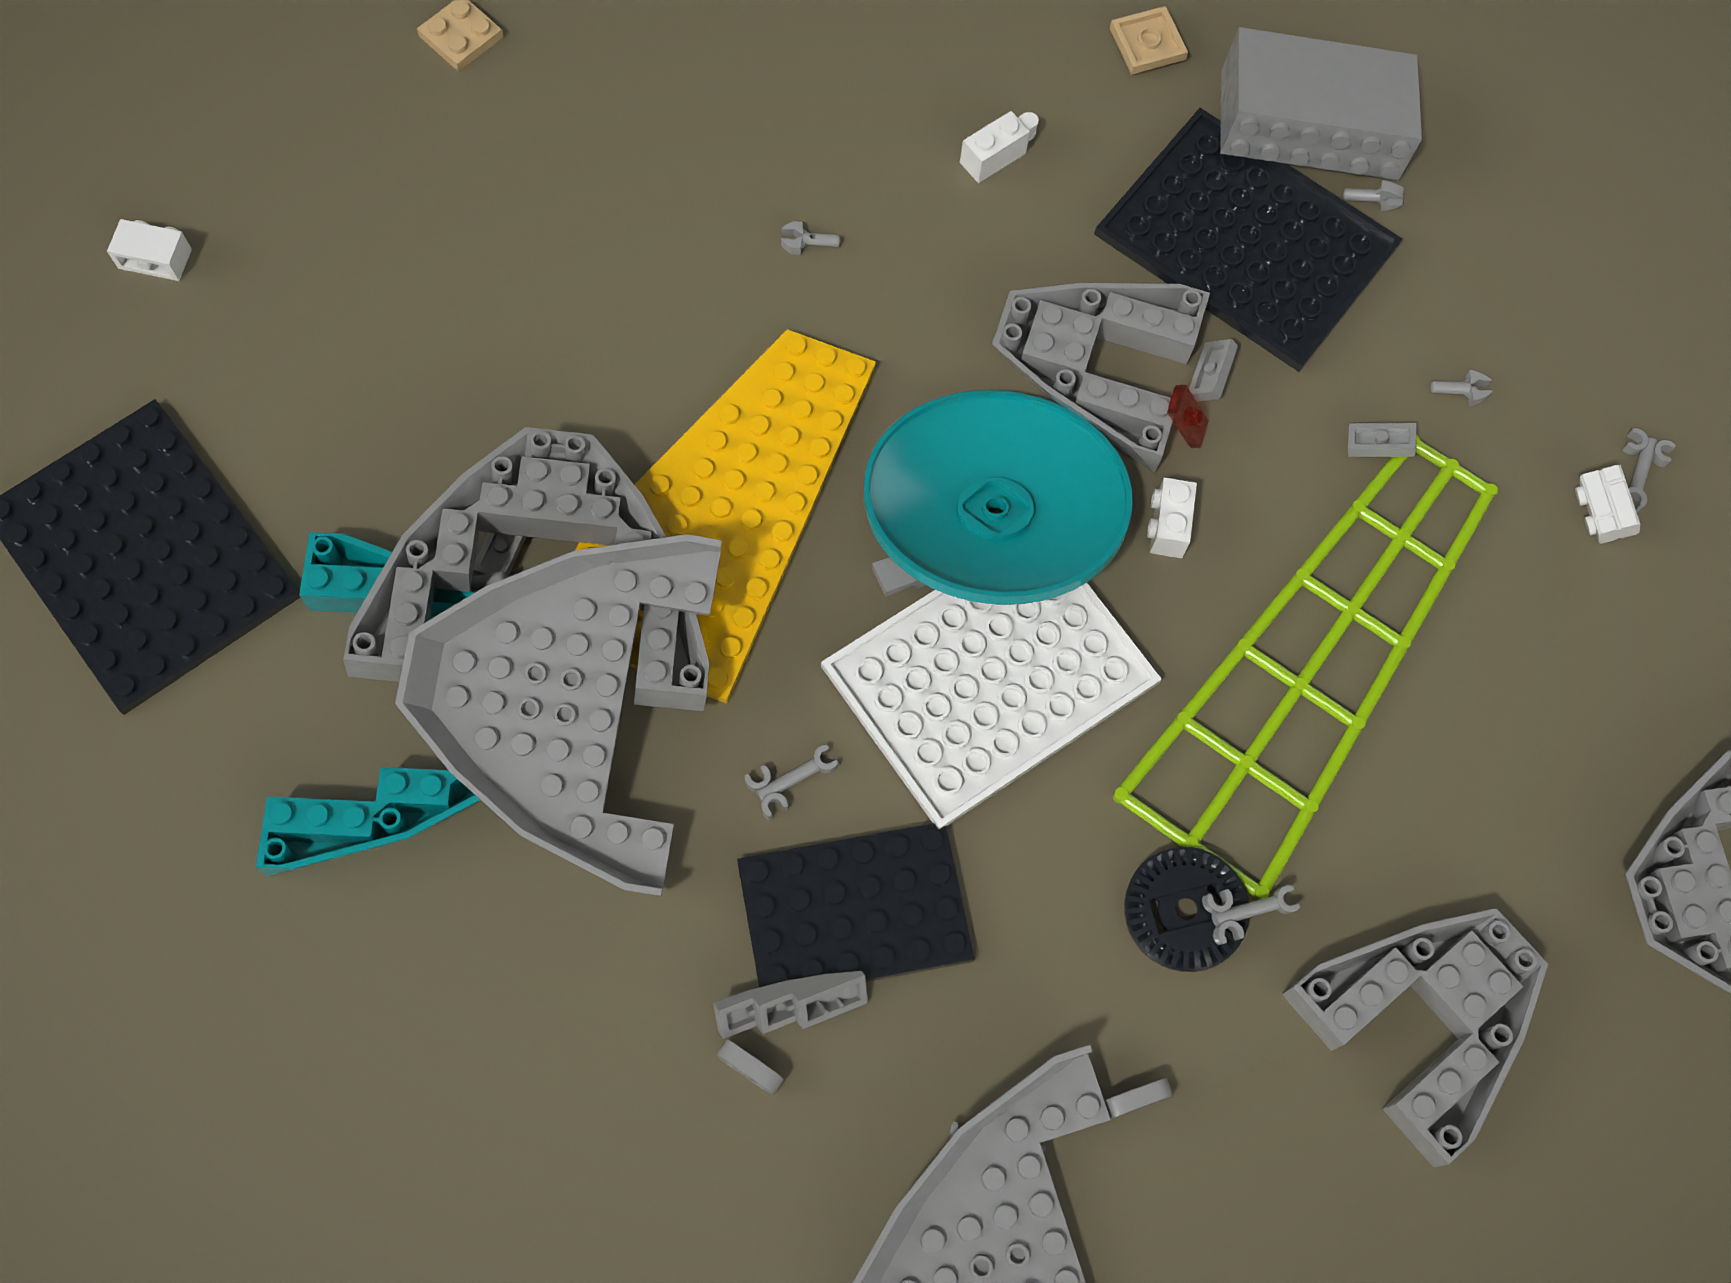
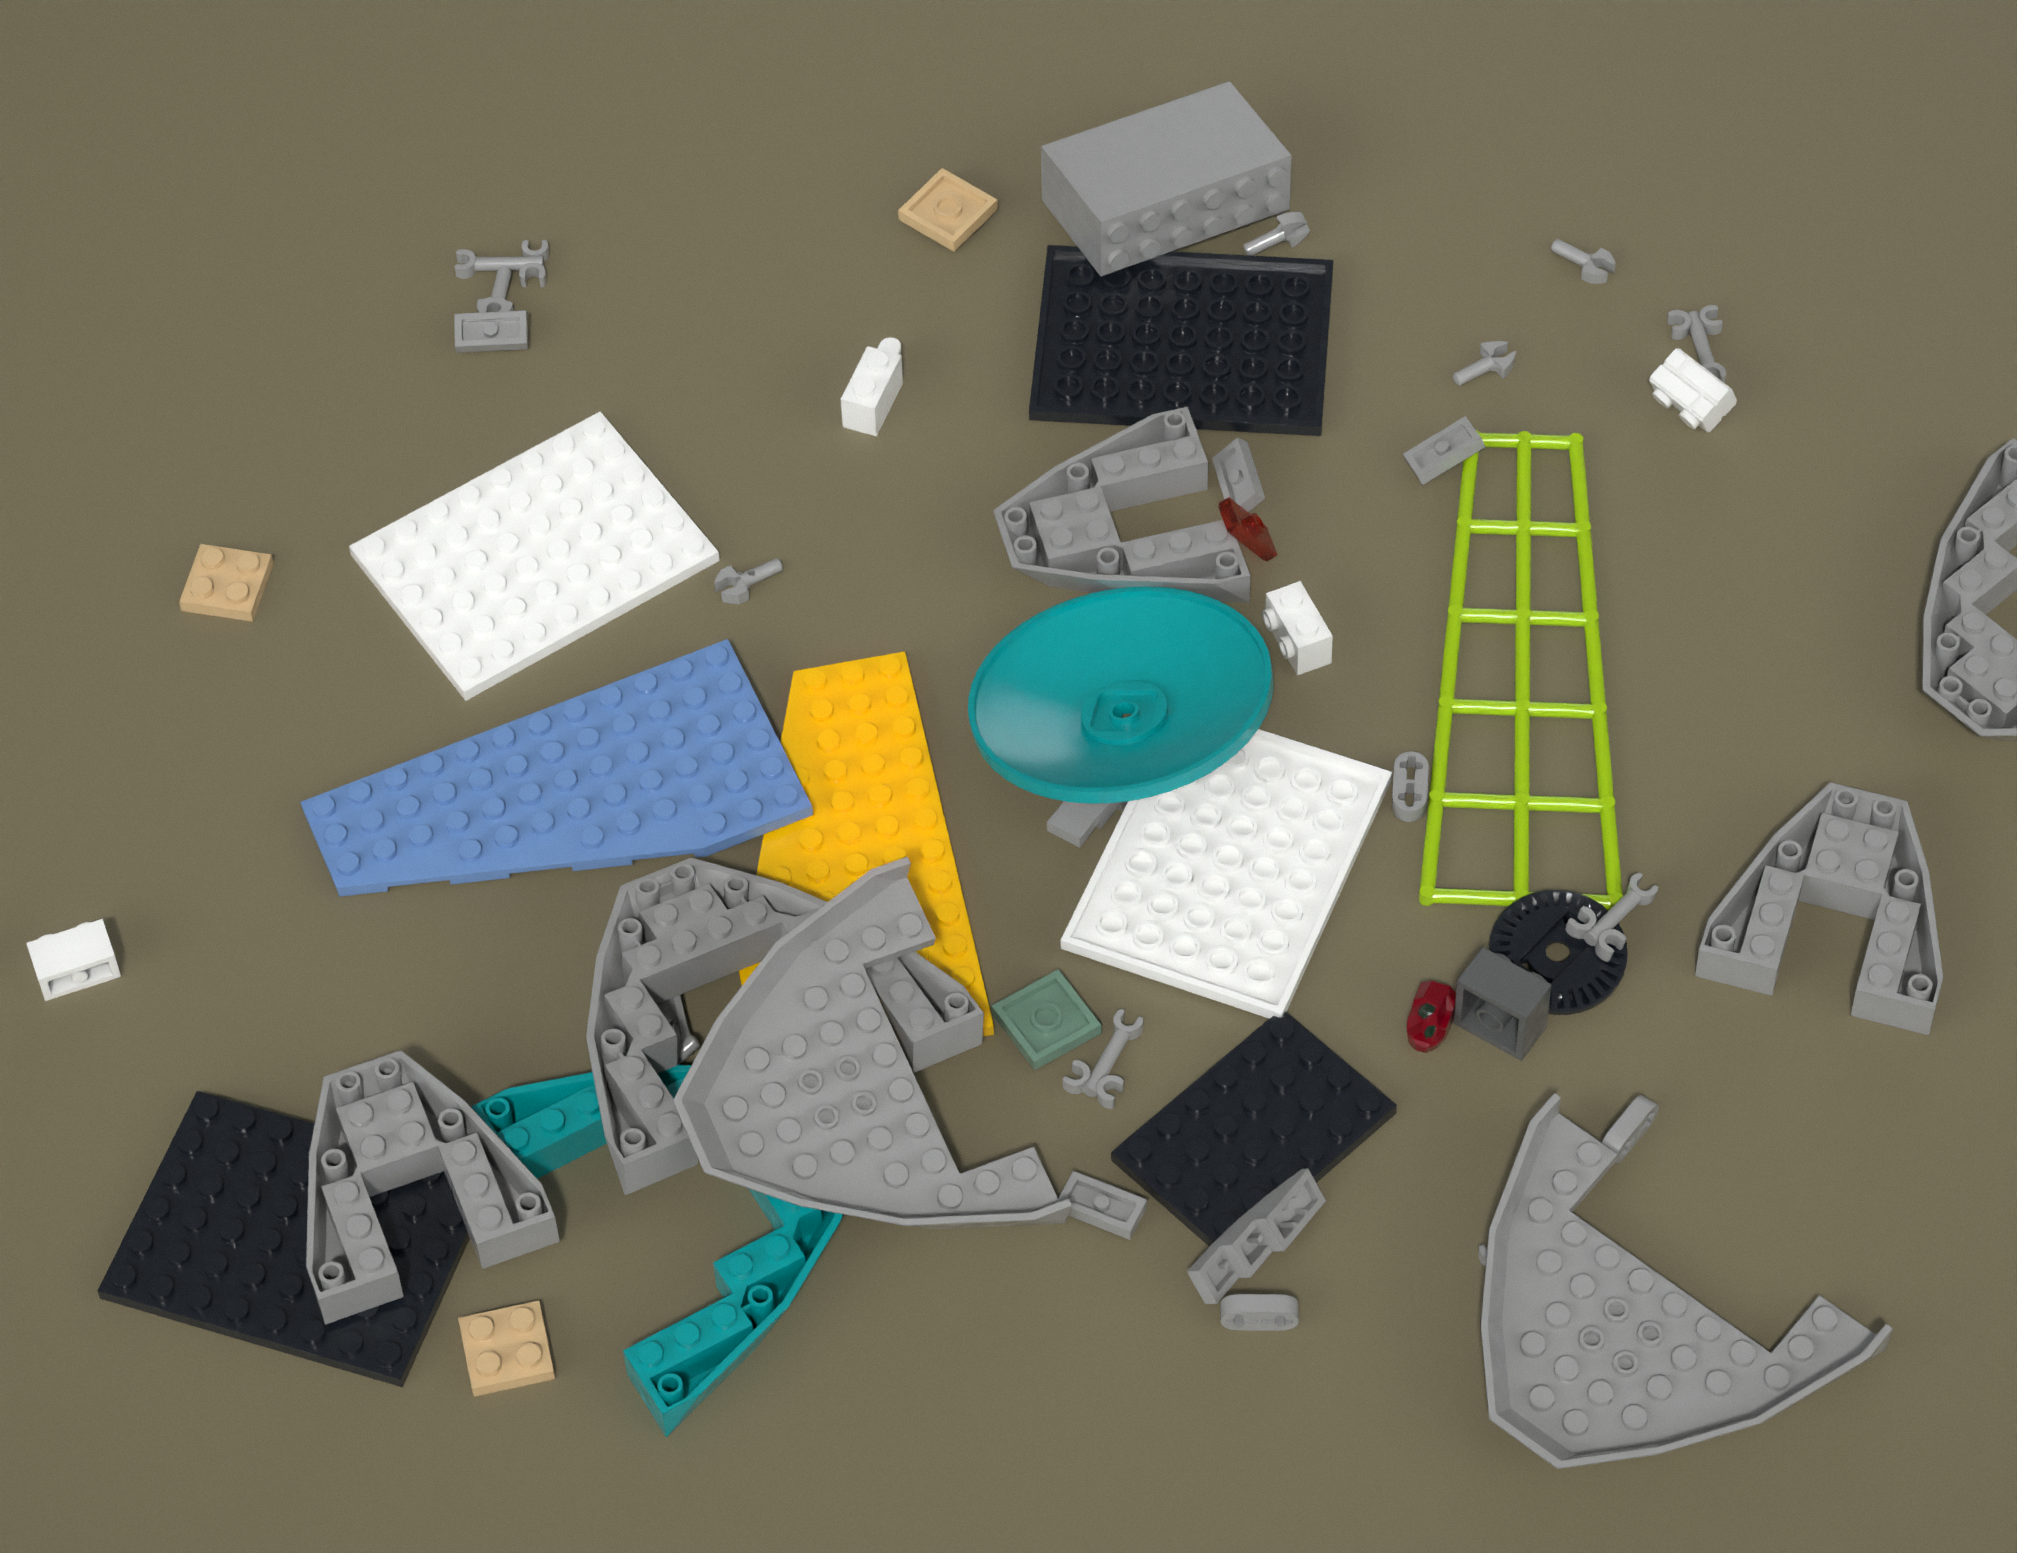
camera: 25 degrees left, 15 degrees down
none -> medium blue wing [300,639,813,897]
none -> light grey piece [306,1050,560,1325]
none -> white plate [349,412,720,701]
none -> tan plate [458,1300,555,1397]
none -> sand green plate [991,969,1102,1071]
none -> light grey plate [1058,1171,1147,1240]
none -> light grey beam [1392,751,1429,822]
none -> dark red rock [1406,981,1456,1053]
none -> dark grey brick [1454,947,1552,1061]
none -> light grey bar [1551,239,1615,284]

